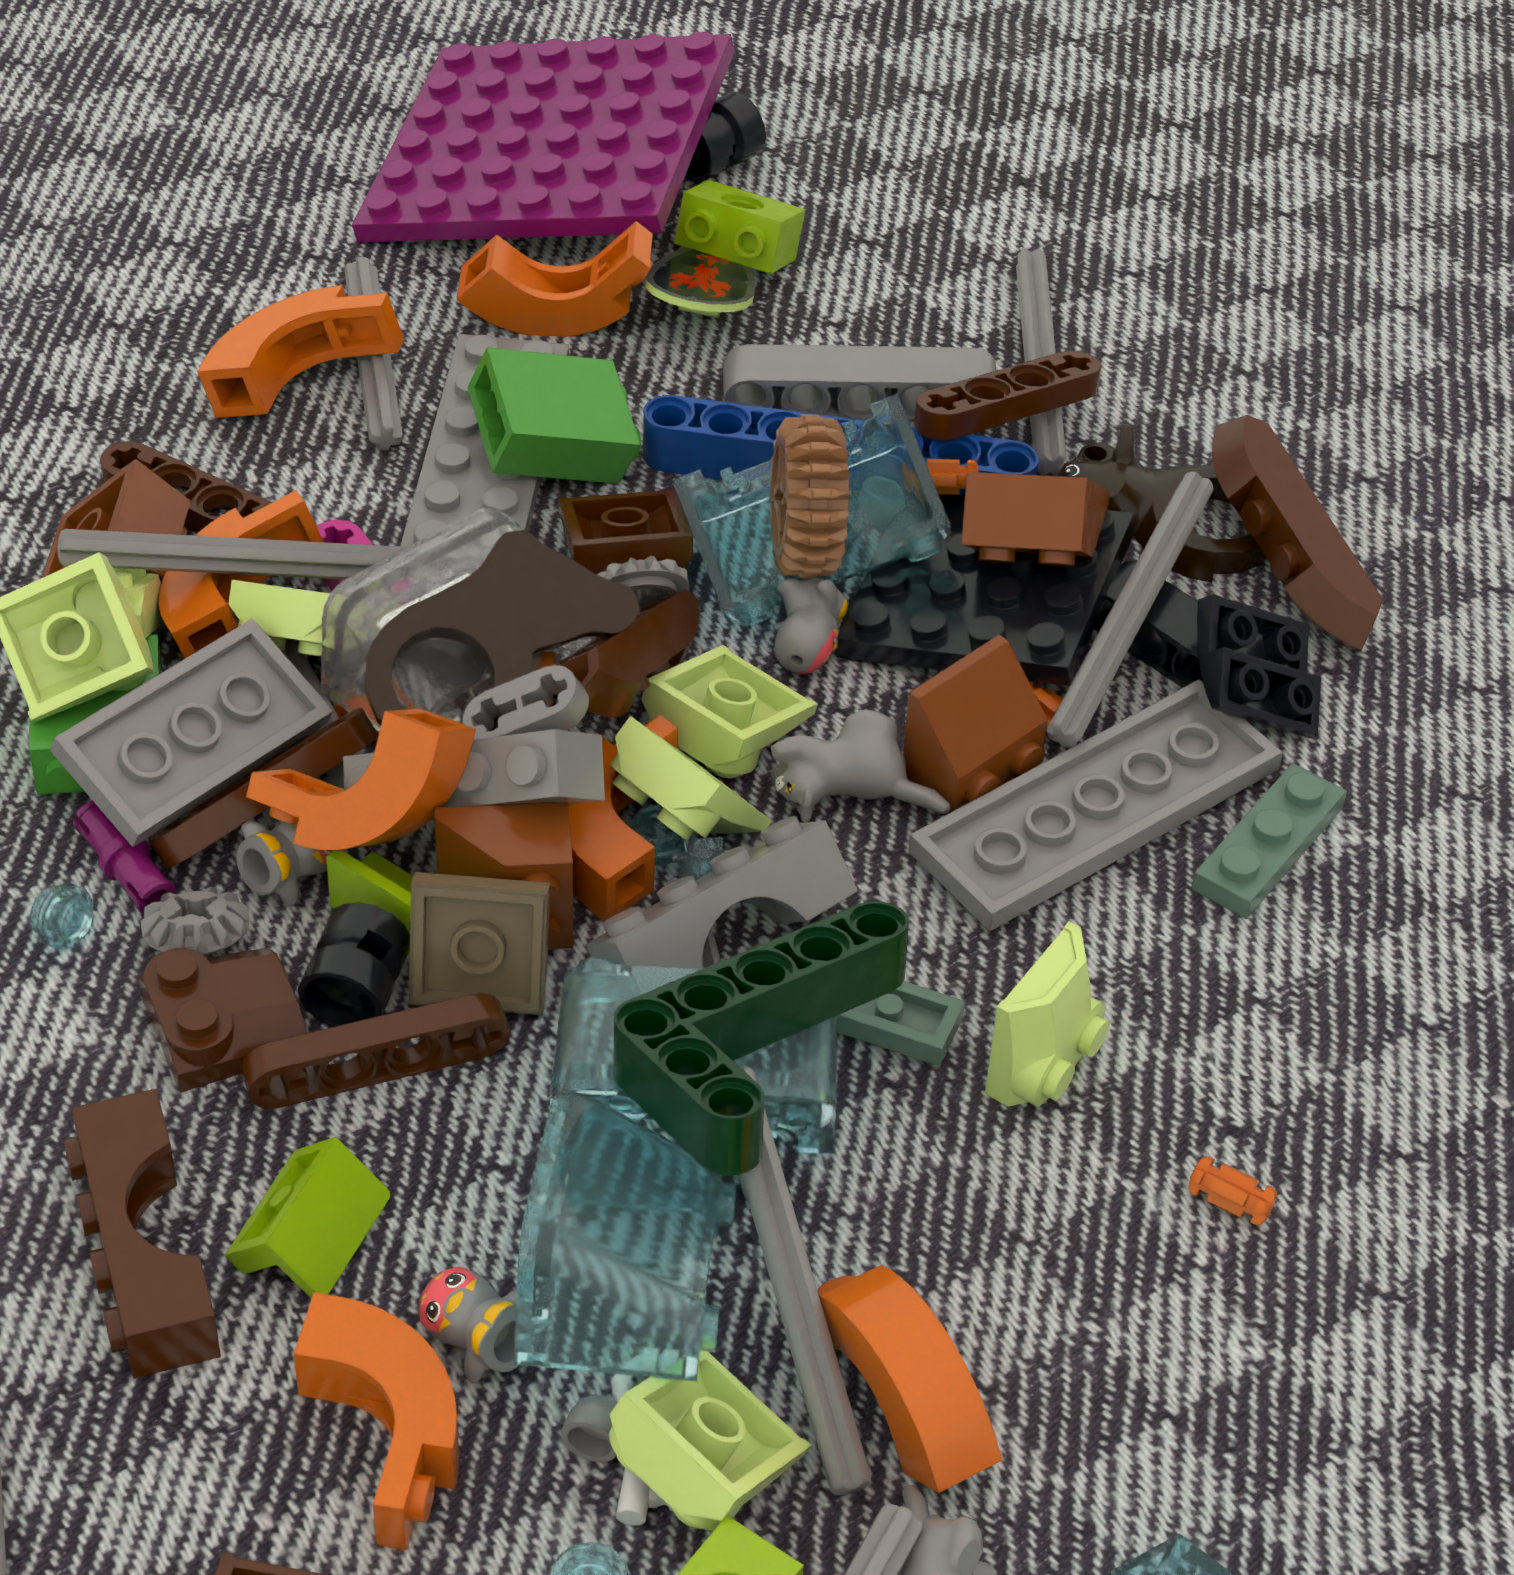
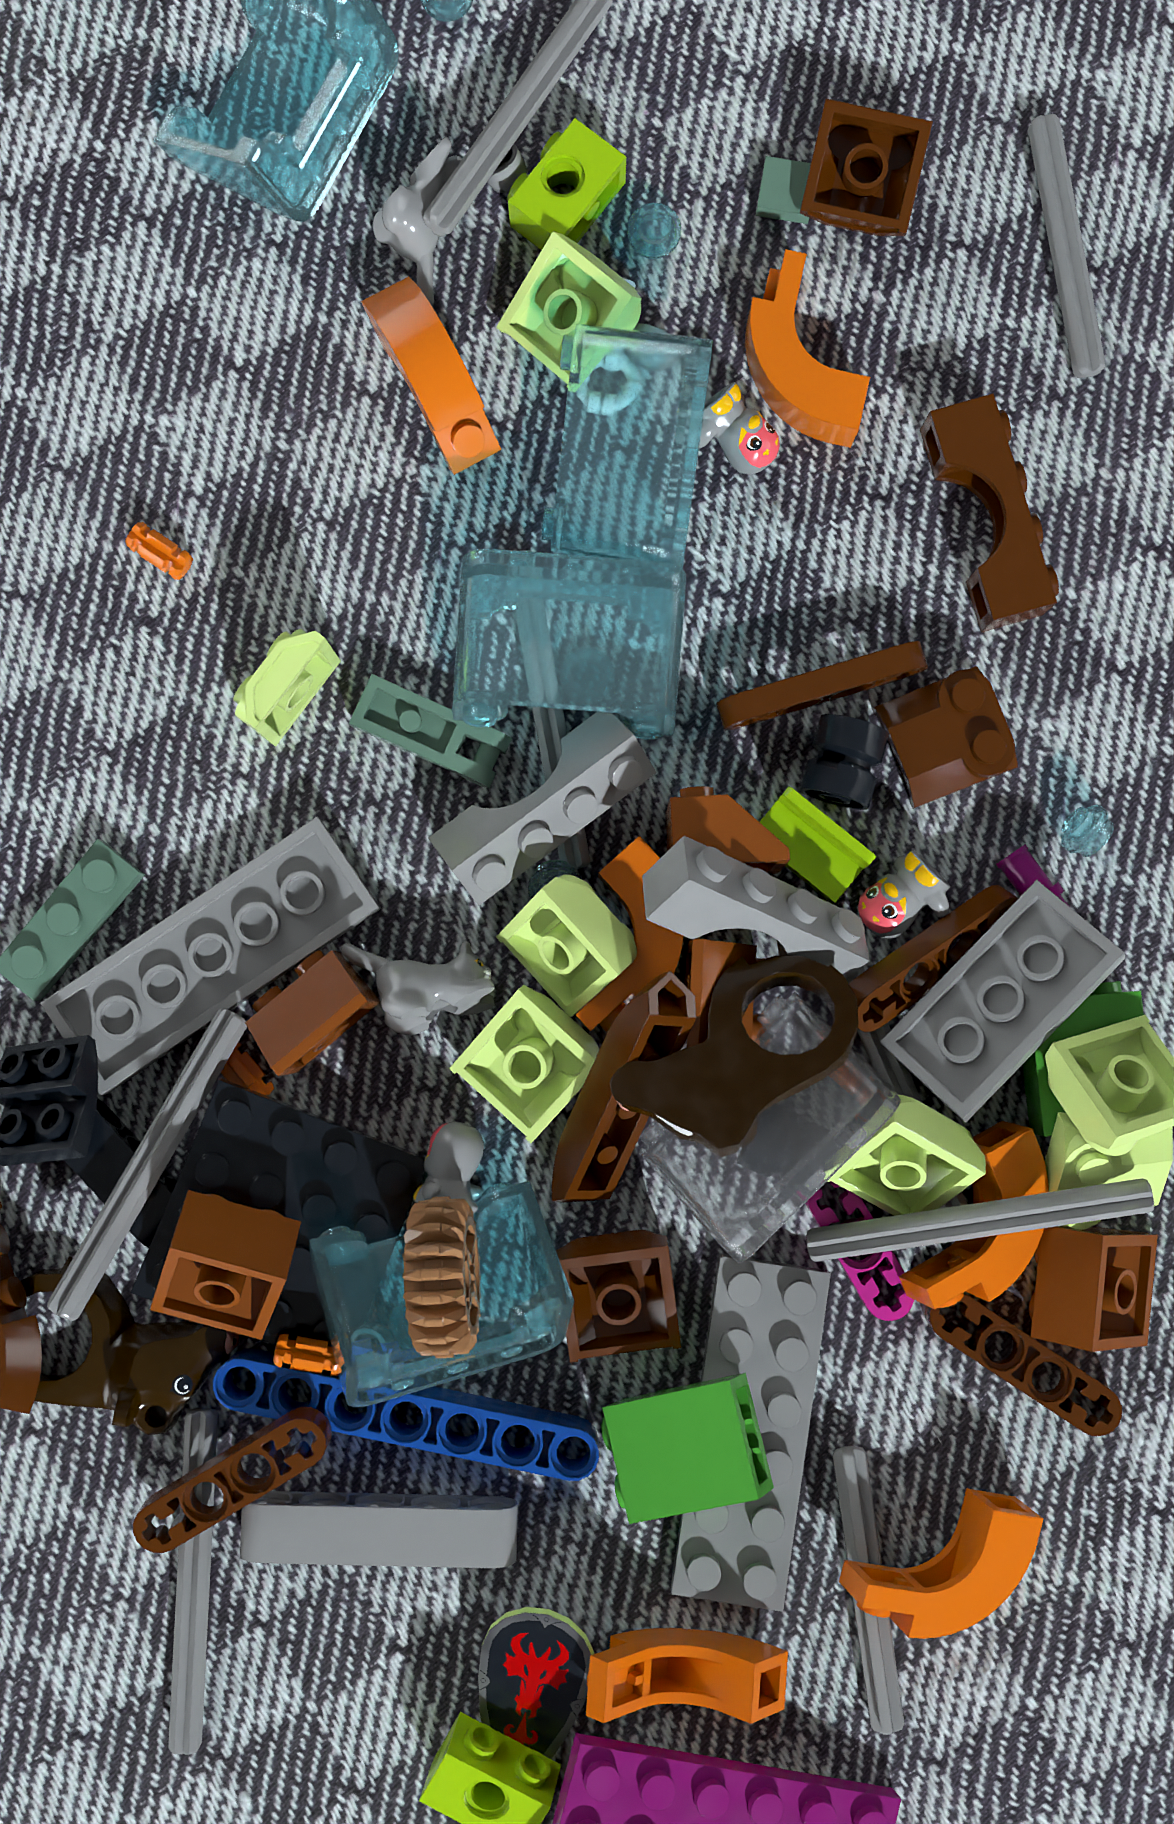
camera: 175 degrees left, 40 degrees up
light grey gear [140,887,249,956] -> none
lime panel [224,1137,390,1299] -> none
orange arch [246,709,476,850] -> none
dark tan tile [409,872,550,1015] -> none
light grey beam [463,665,589,740] -> none
light grey gear [597,556,689,609] -> none
dark green beam [613,901,909,1175] -> none
light grey axle [740,1066,871,1495] -> none

